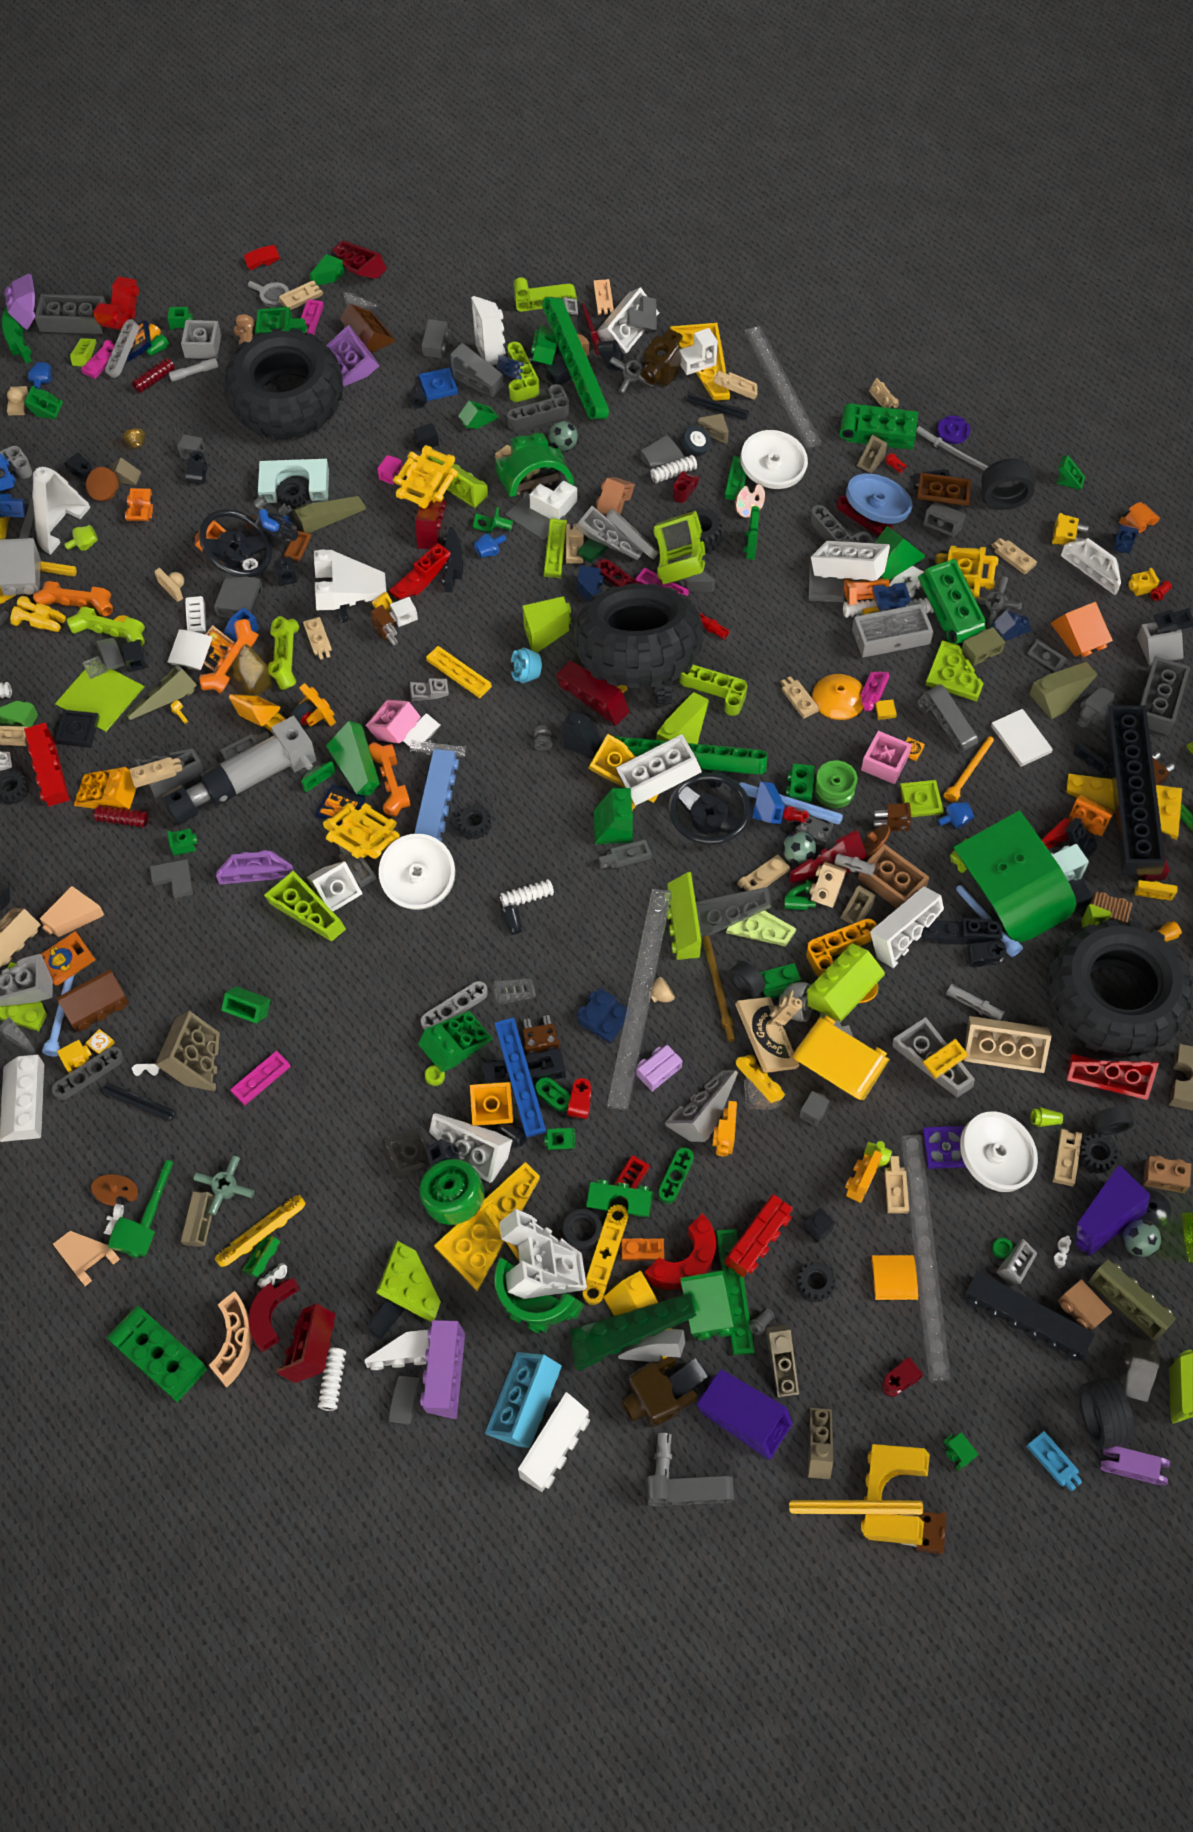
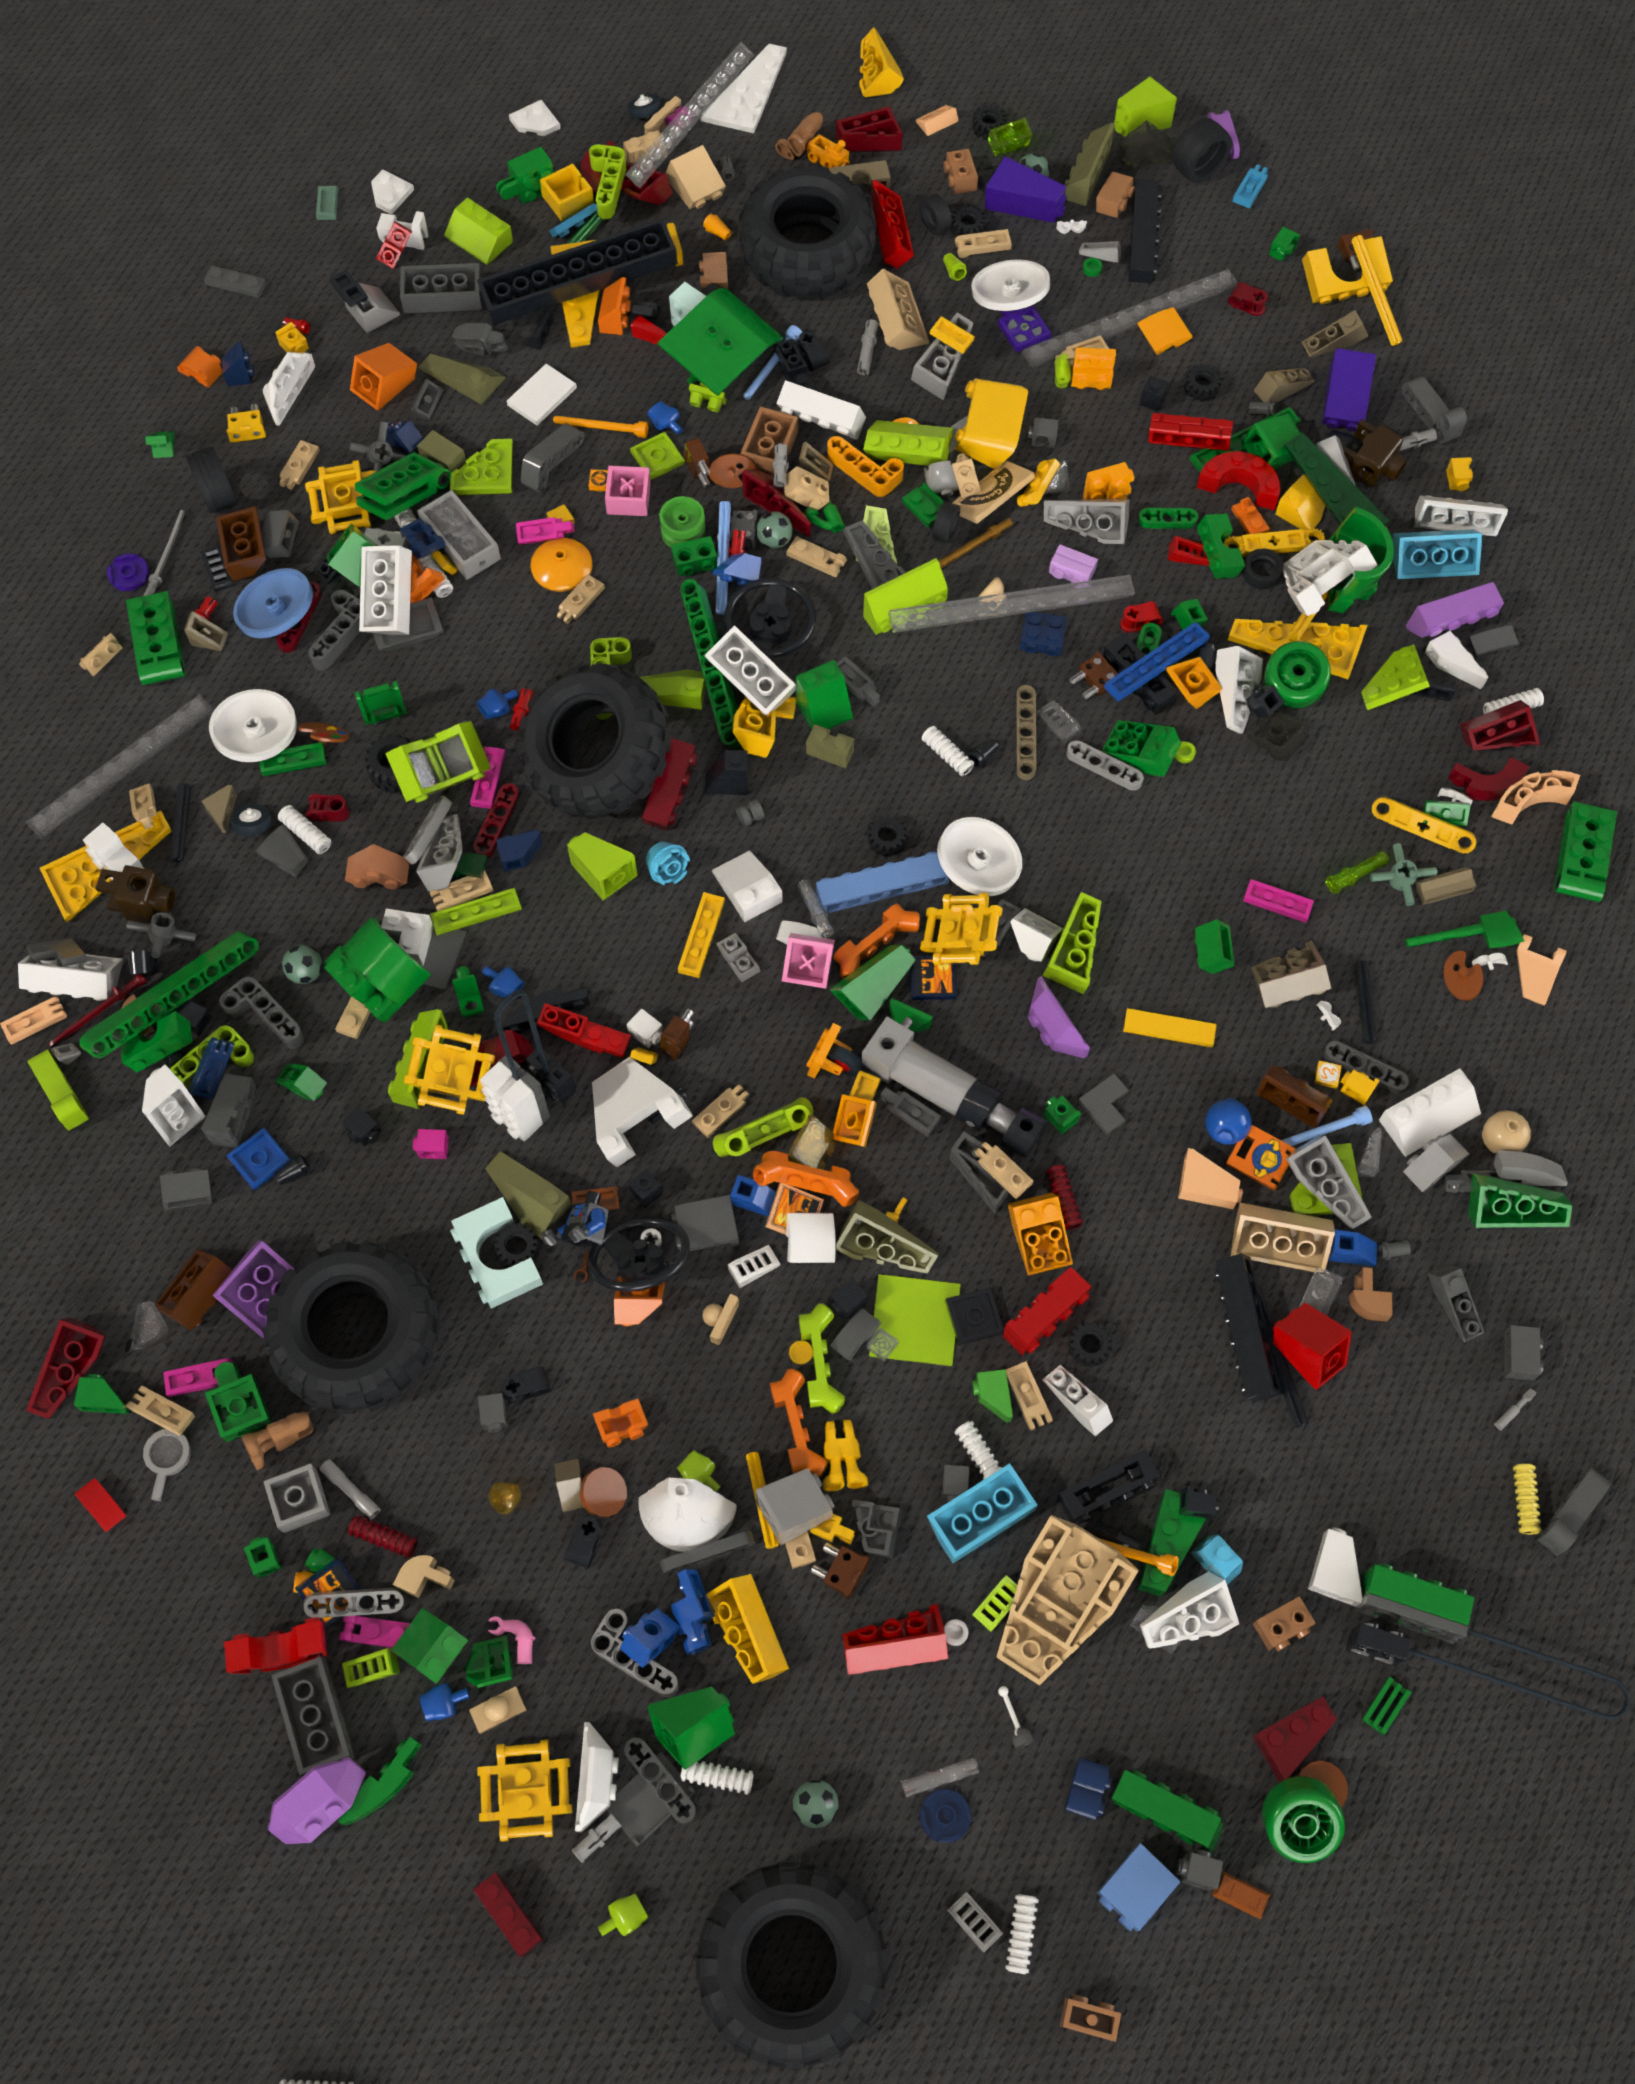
camera: 115 degrees left, 5 degrees up
lime slope [1081,904,1111,928] -> none
none -> green slope [391,1608,468,1684]
none -> tan brick [393,1555,455,1598]
none -> blue piece [477,689,518,719]
none -> piece [480,990,576,1142]
none -> bright pink piece [488,1616,535,1664]
none -> white slope [712,850,783,922]
none -> olive brick [806,724,854,768]
none -> dark tan beam [1016,685,1036,780]
none -> yellow tile [1123,1008,1216,1047]
none -> blue brick [1205,1098,1252,1145]
none -> clear neon green pin [1326,851,1389,894]
none -> yellow brick [1446,457,1473,491]

